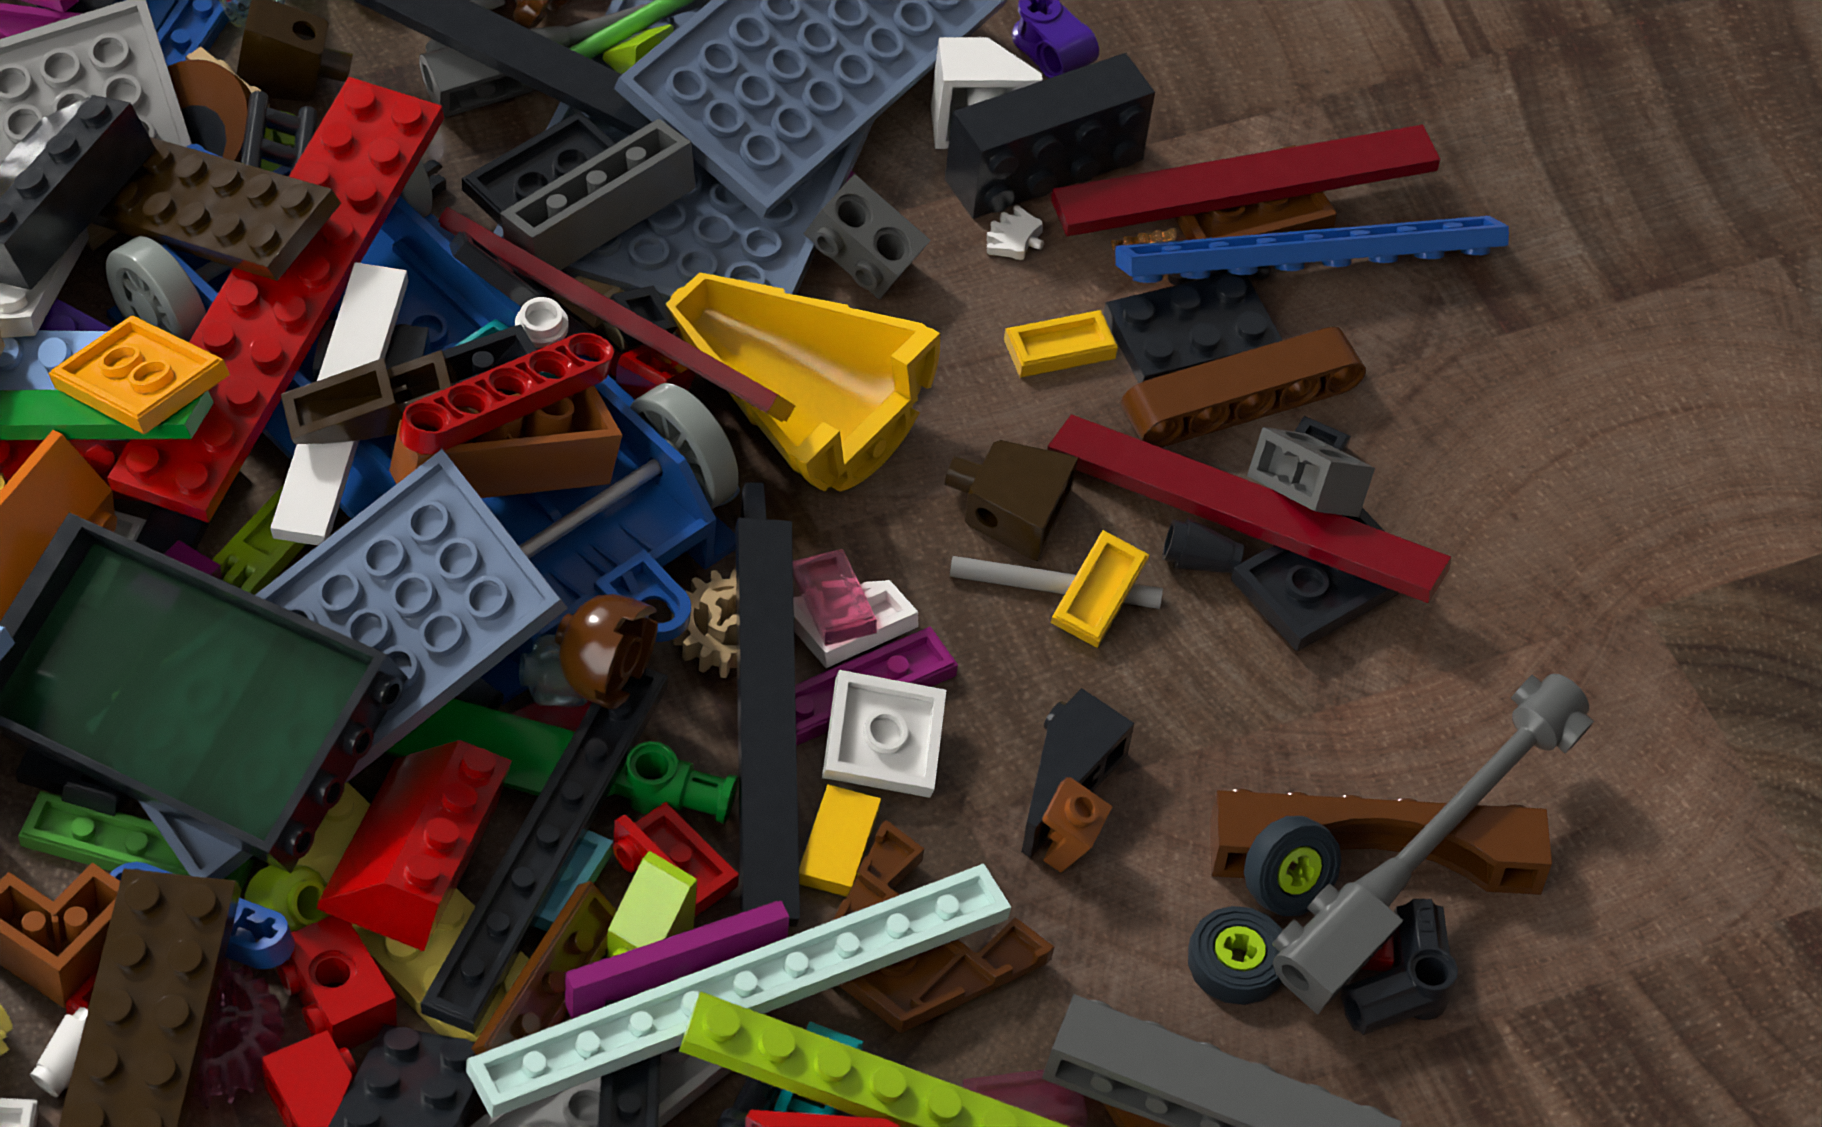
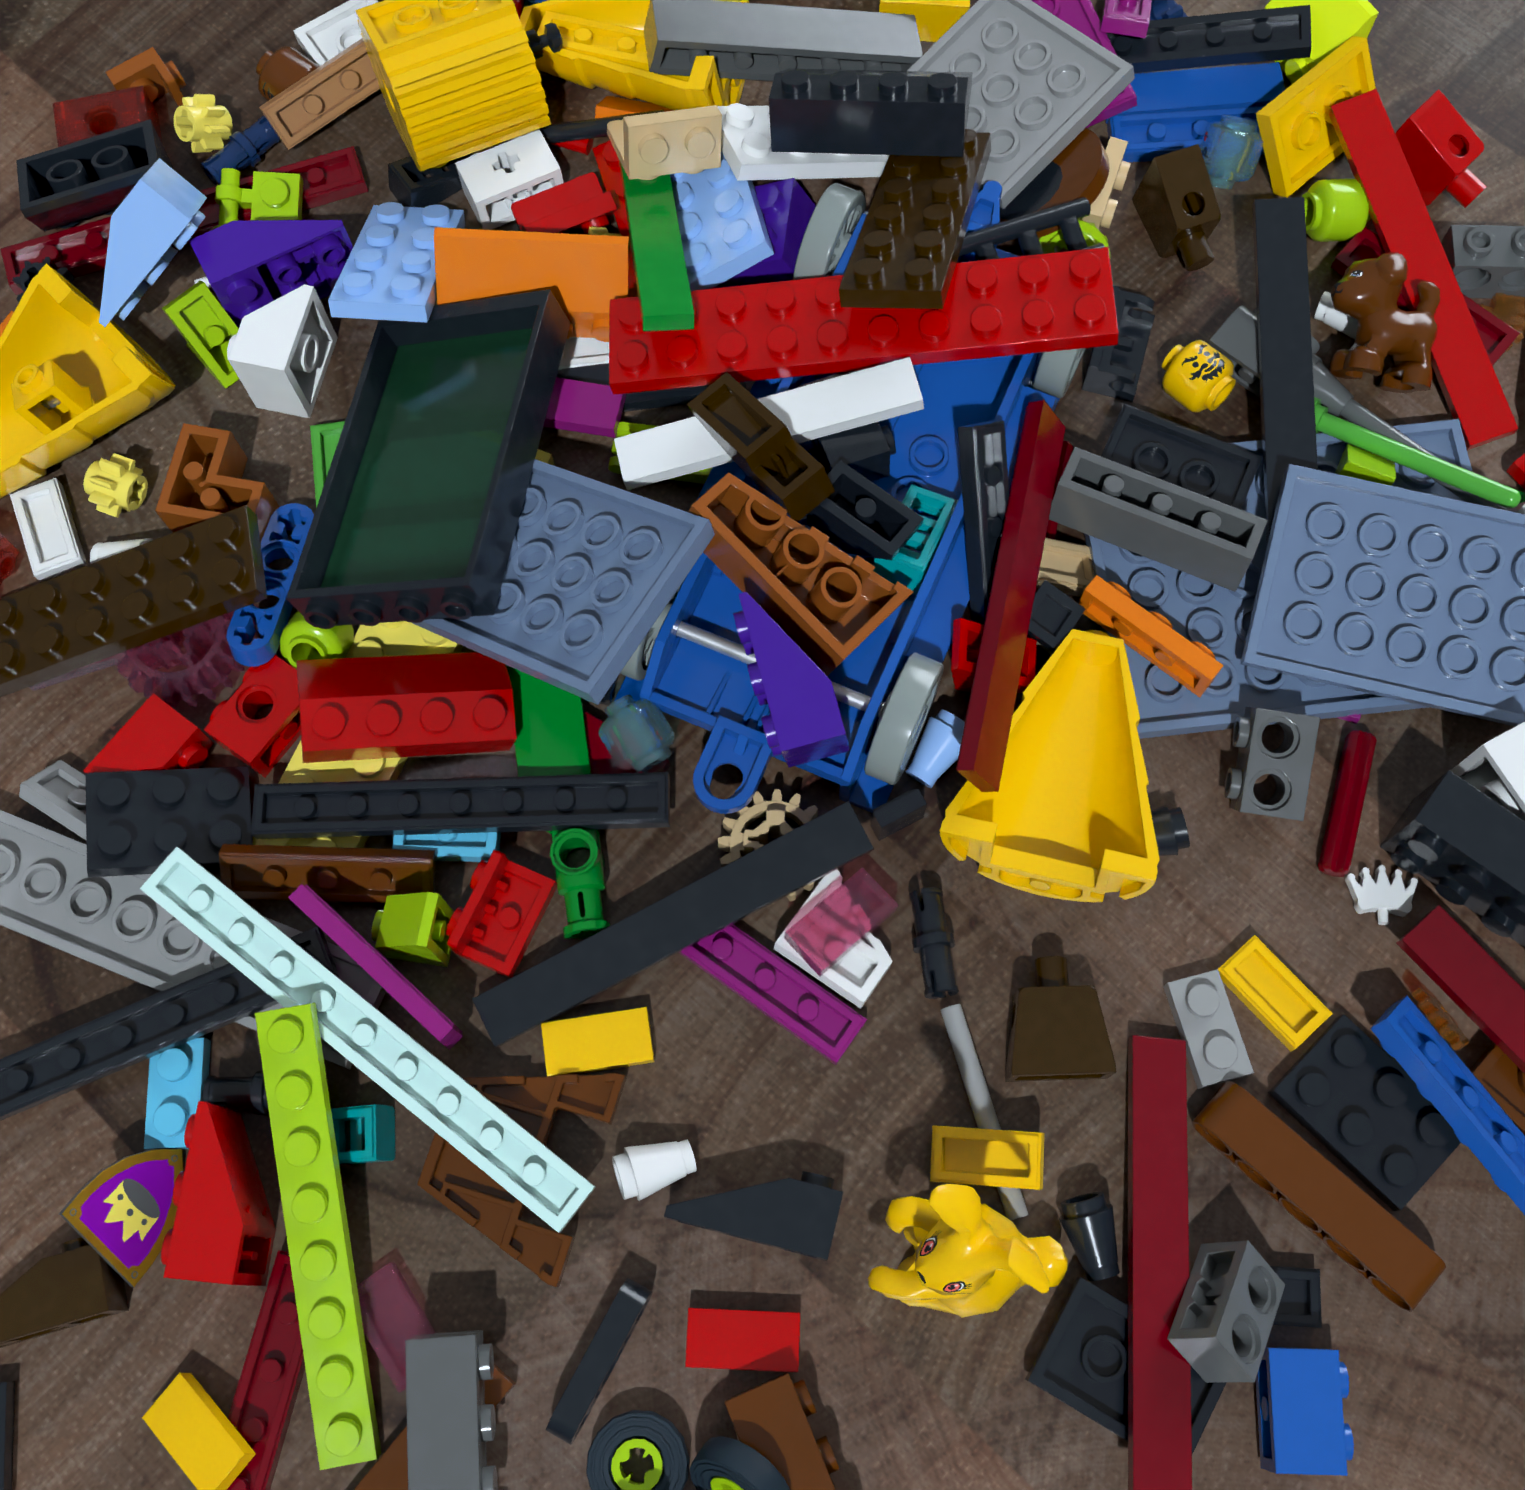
camera: 75 degrees right, 20 degrees up
light orange tile [48,315,230,434] -> none
red beam [399,333,614,455] -> none
white plate [515,297,569,348] -> none
reddish brown cylinder [555,594,658,709] -> none
white plate [822,670,946,798] -> none
dark orange bracket [1043,777,1113,873] -> none
none -> black beam [546,1278,653,1445]
none -> white cone [612,1139,697,1201]
none -> red tile [685,1308,800,1372]
none -> dark purple slope [733,592,850,767]
none -> yellow animal [868,1184,1068,1318]
none -> black pin [909,887,959,999]
none -> orange plate [1079,575,1224,698]
none -> yellow head [1161,340,1236,413]
none -> light grey plate [1163,969,1254,1089]
none -> blue brick [1256,1347,1354,1476]
none -> dark red axle [1318,730,1377,877]

